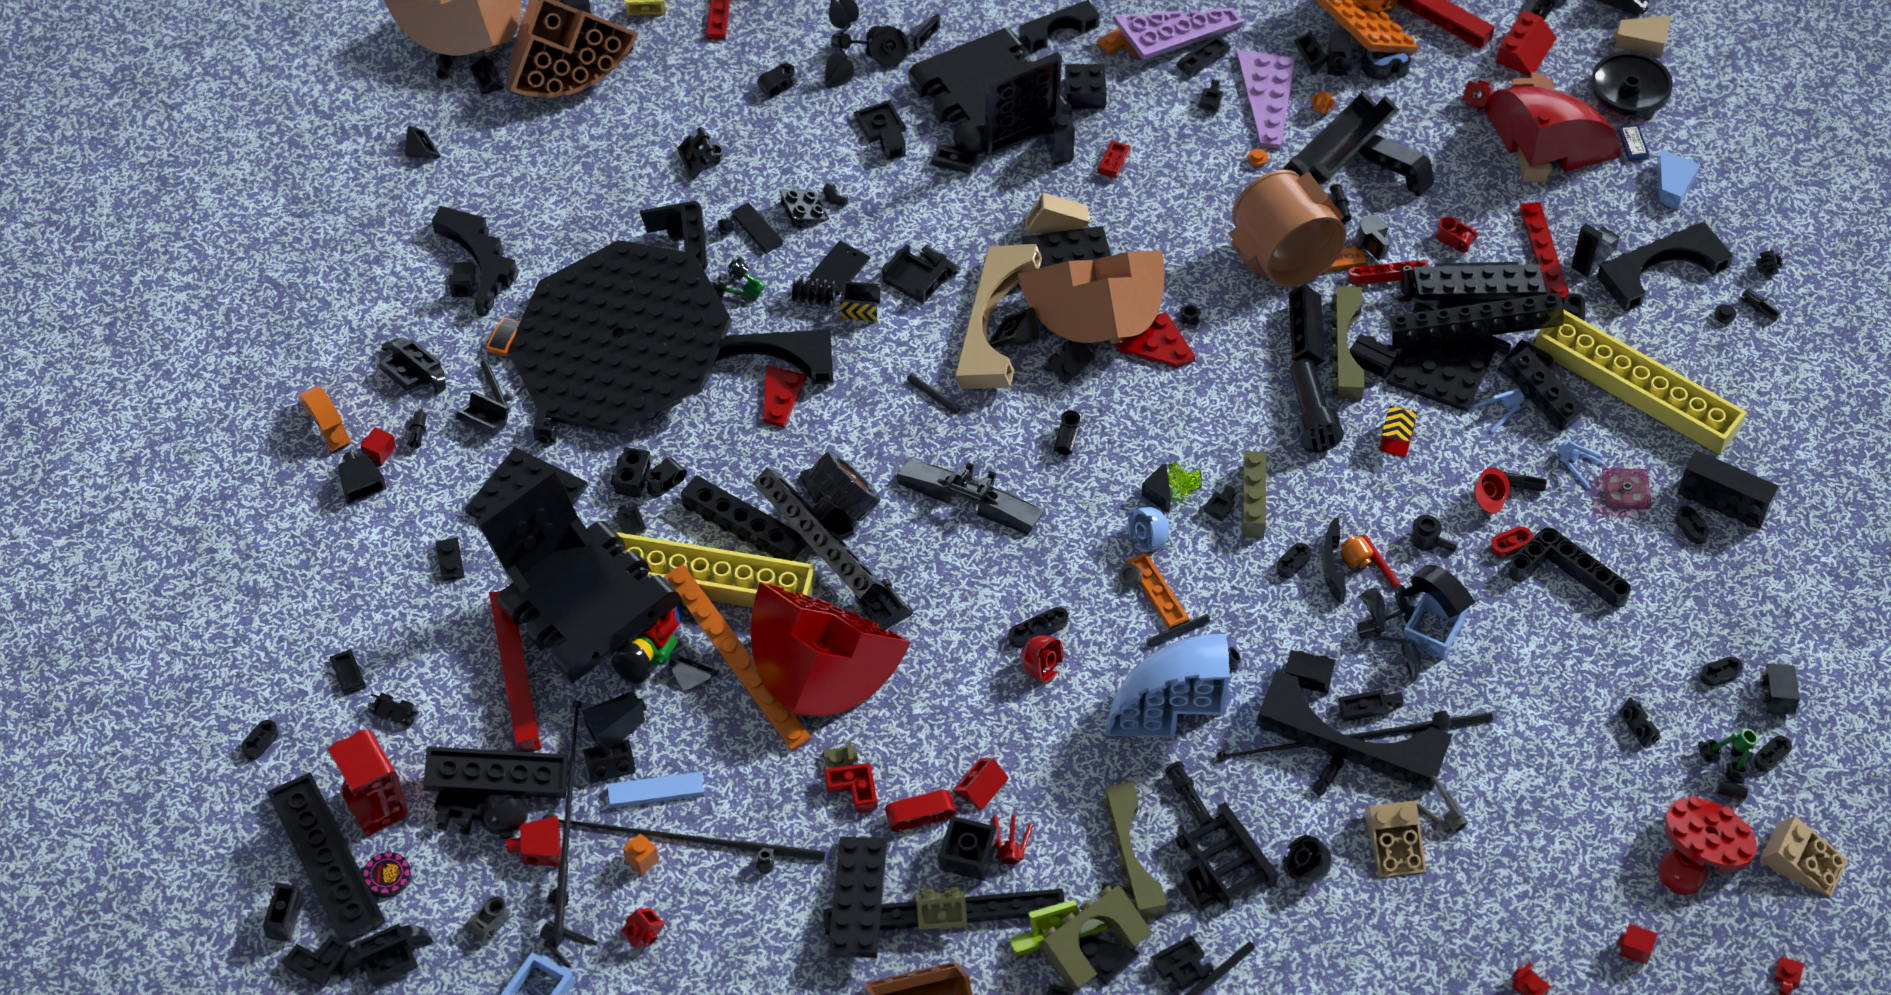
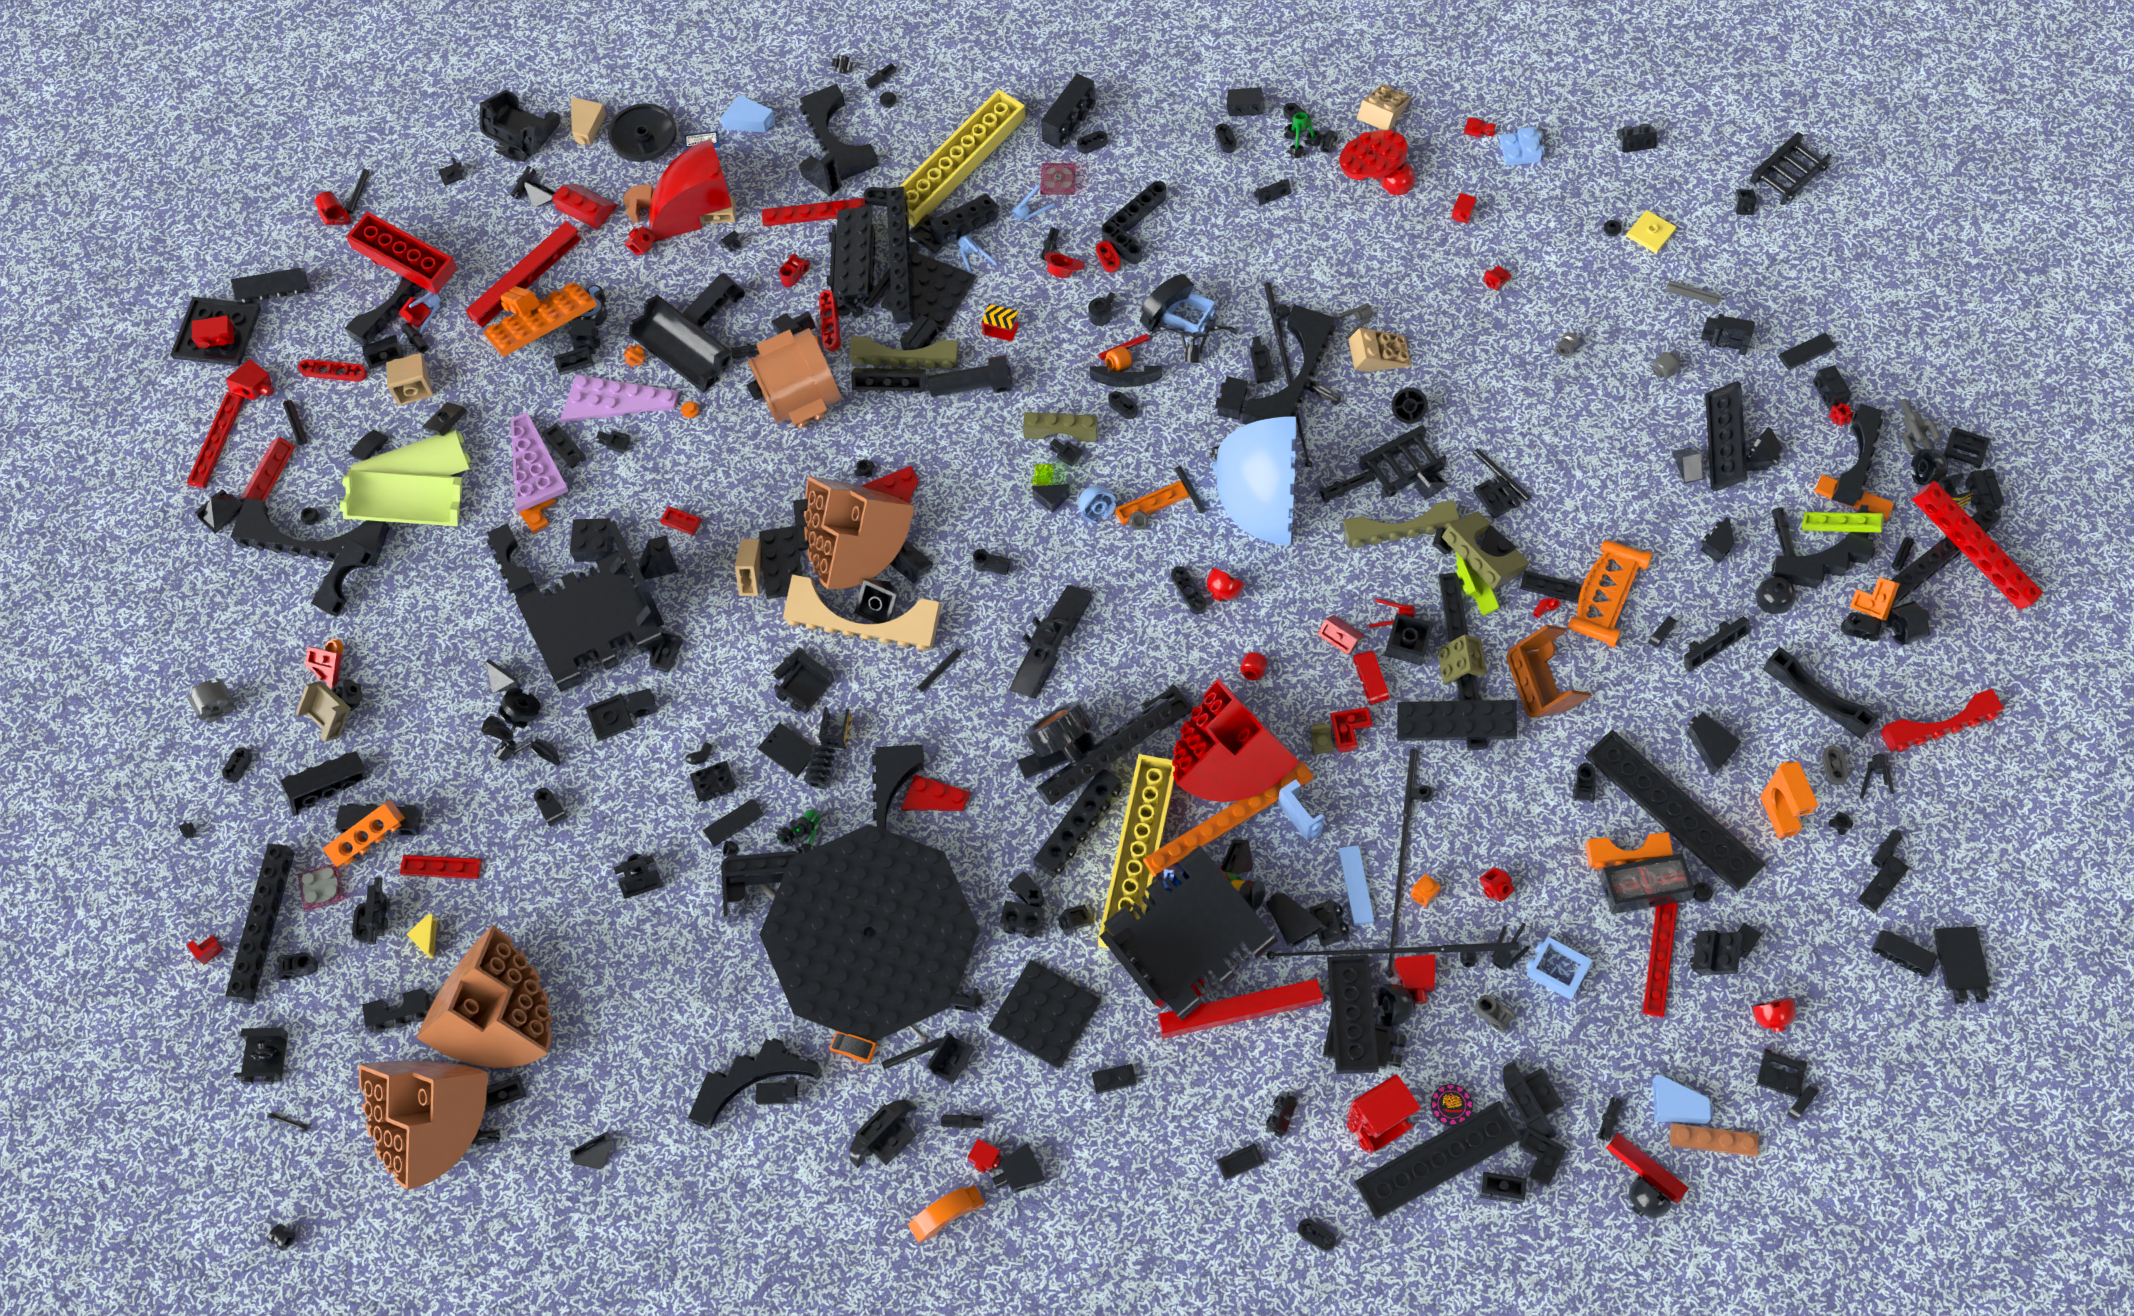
camera: 85 degrees left, 10 degrees up
none -> black tile [718,230,741,253]
none -> red head [1240,652,1268,681]
none -> light blue panel [1278,779,1325,841]

